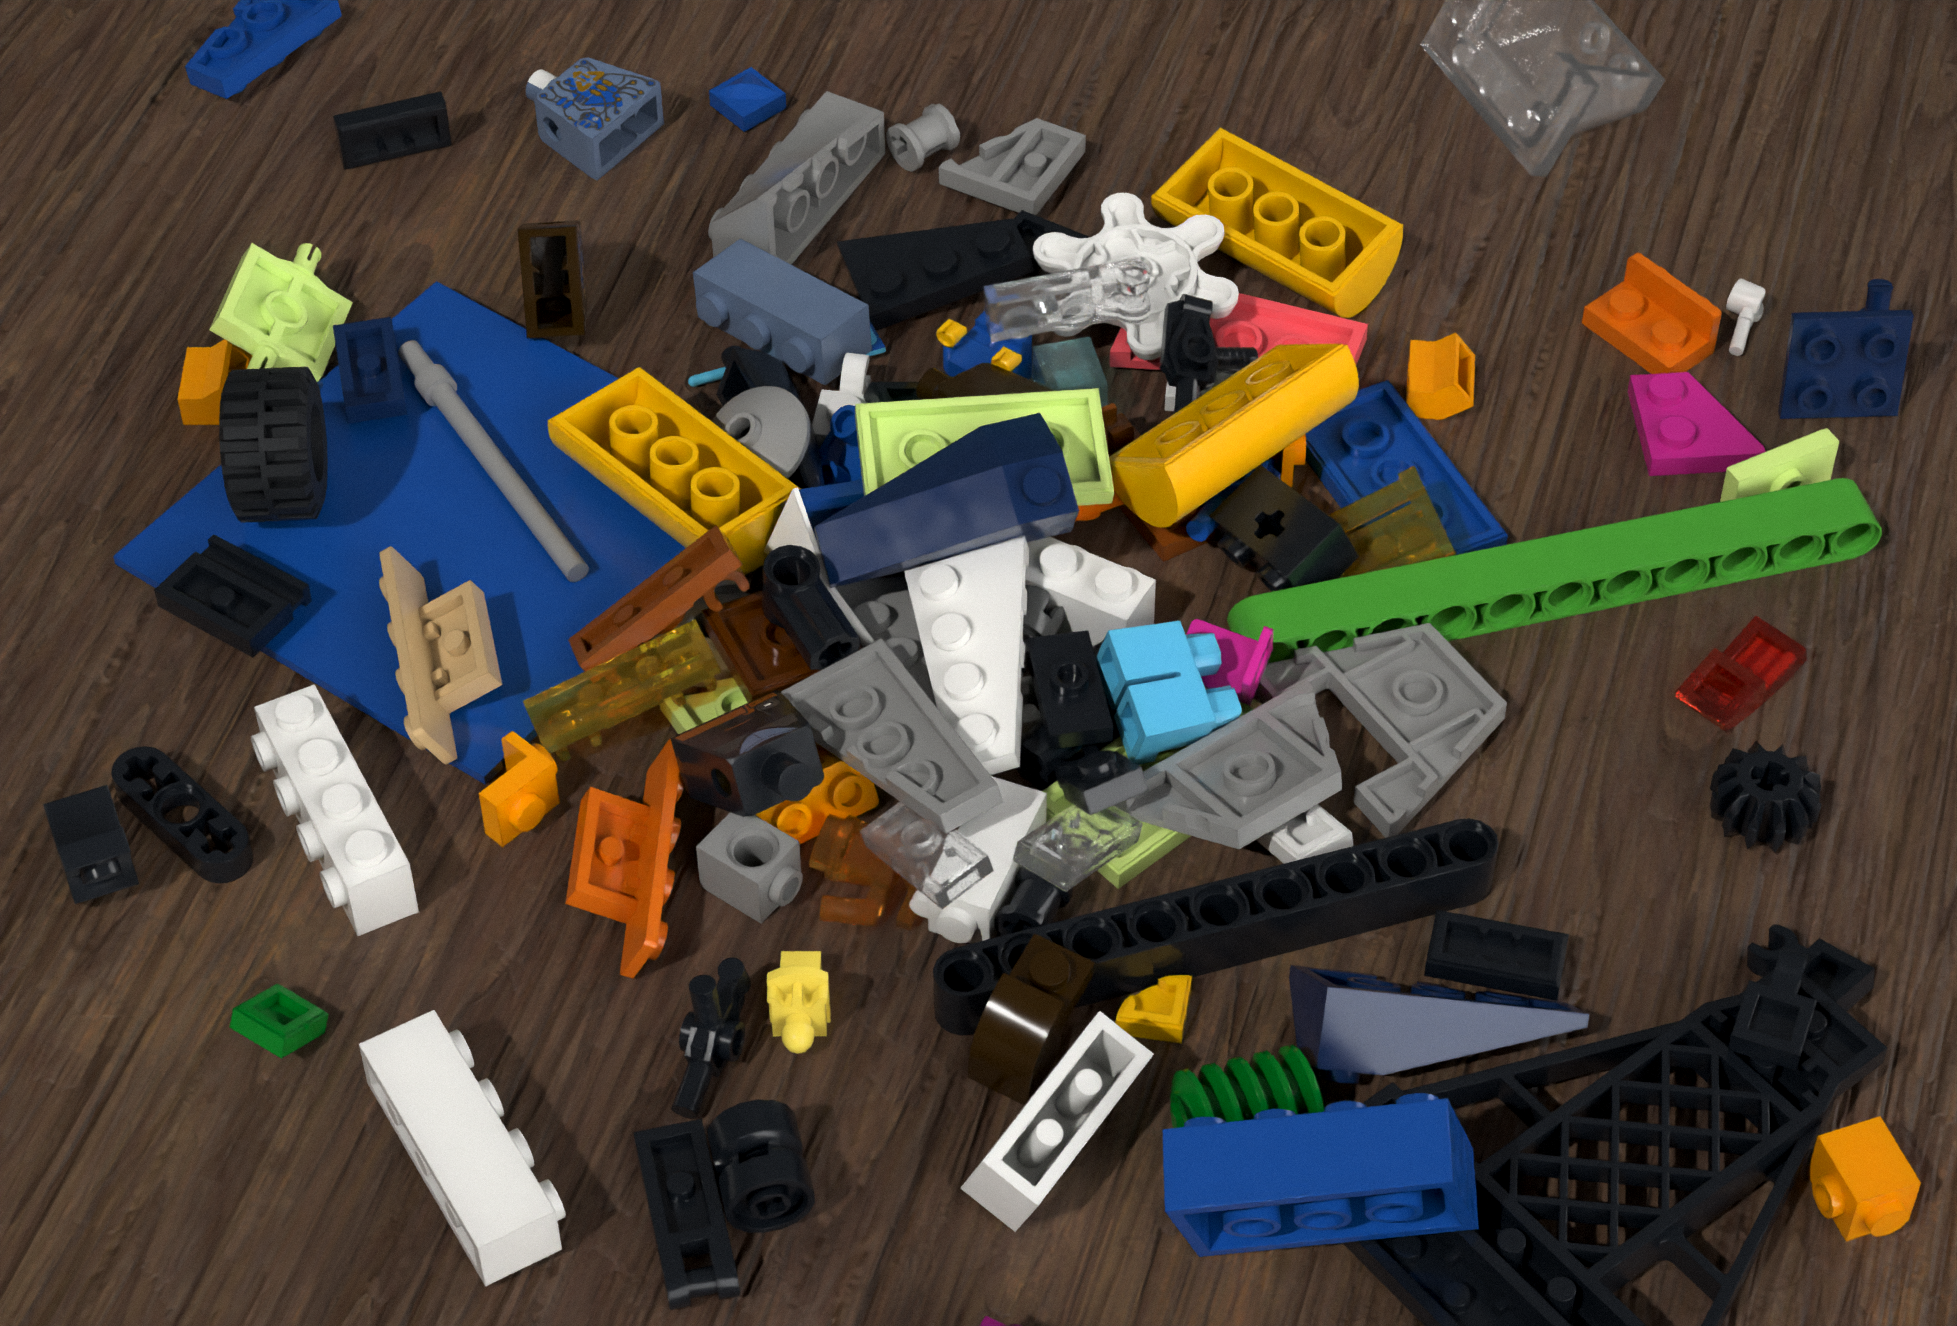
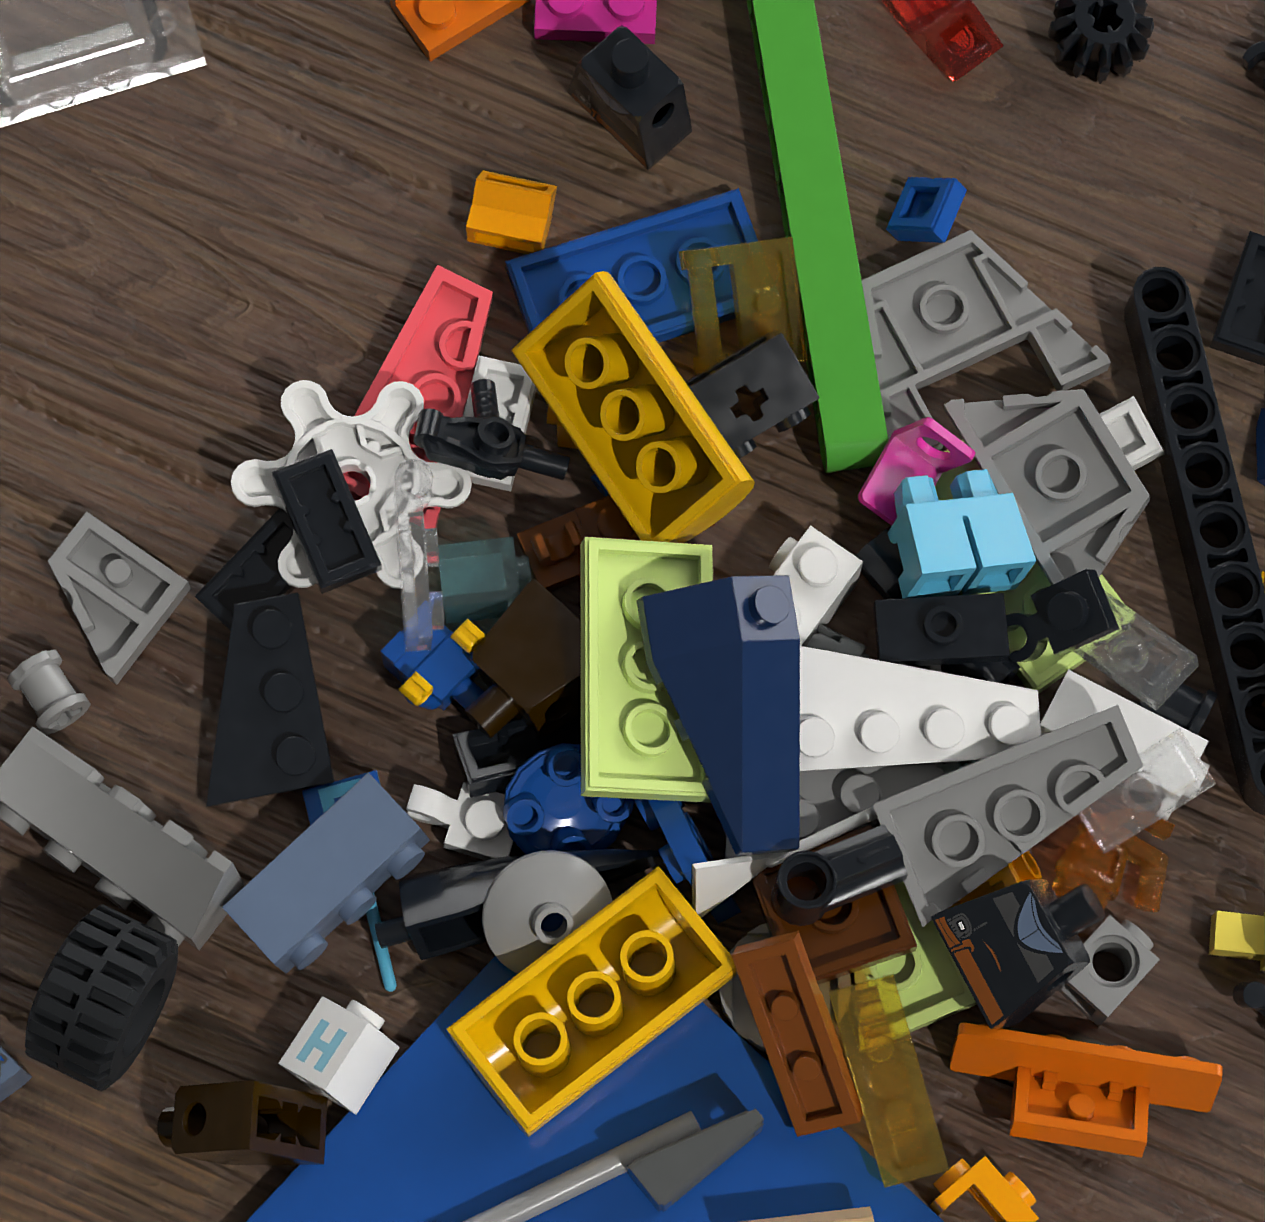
camera: 85 degrees left, 25 degrees up
yellow brick [1151,127,1403,318] -> none
none -> black tyre [25,905,178,1092]
none -> black plate [272,449,382,594]
none -> white brick [278,996,400,1115]
none -> black torso [568,25,692,170]
none -> dark grey slope [627,1108,764,1212]
none -> blue tile [886,177,967,243]

